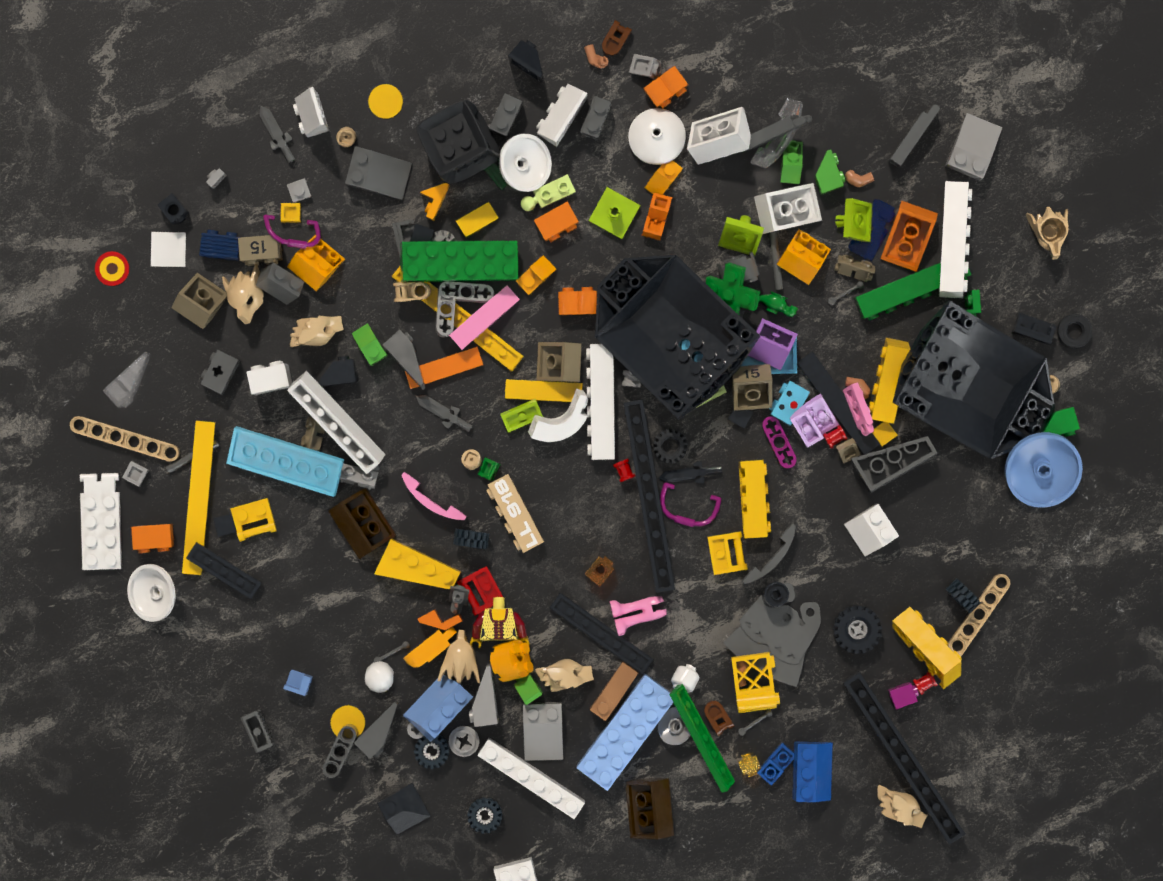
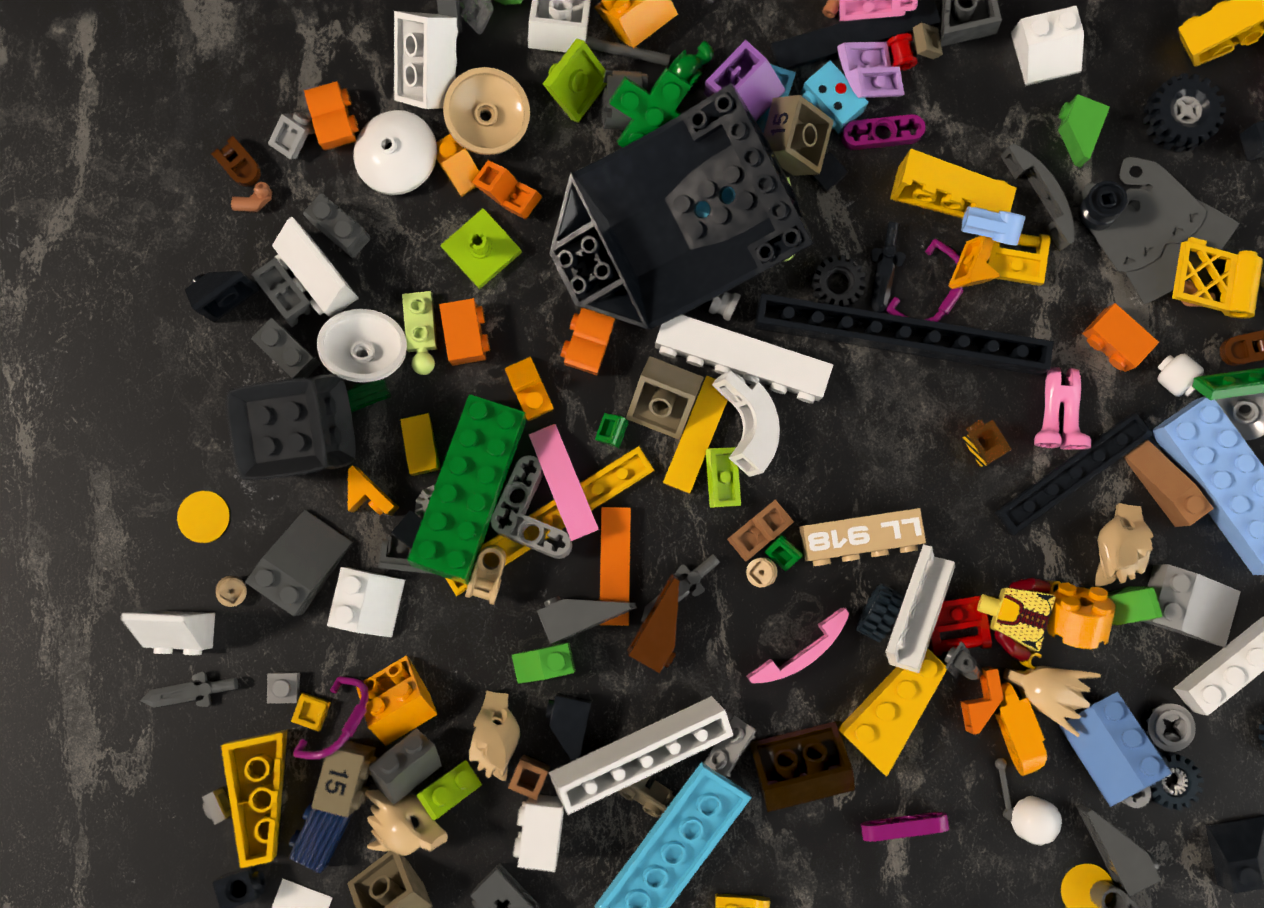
camera: 70 degrees left, 5 degrees down
light grey slope [469,664,499,727] -> none
red bush [613,459,635,482] -> none
none -> yellow wedge [221,730,288,868]
none -> dark grey hinge [251,258,311,328]
none -> white slope [327,567,405,637]
none -> lime plate [416,760,482,821]
none -> tan dish [443,67,530,155]
none -> medium nougat brick [508,754,551,800]
none -> green slope [595,413,629,449]
none -> reddish brown slope [627,574,680,673]
none -> medium nougat slope [727,499,794,562]
none -> magenta beam [861,812,949,841]
none -> white fence [886,544,955,673]
none -> light orange slope [948,236,1000,289]
none -> light blue piece [961,206,1026,246]
none -> bright green slope [1058,94,1110,168]
none -> orange brick [1082,303,1159,372]

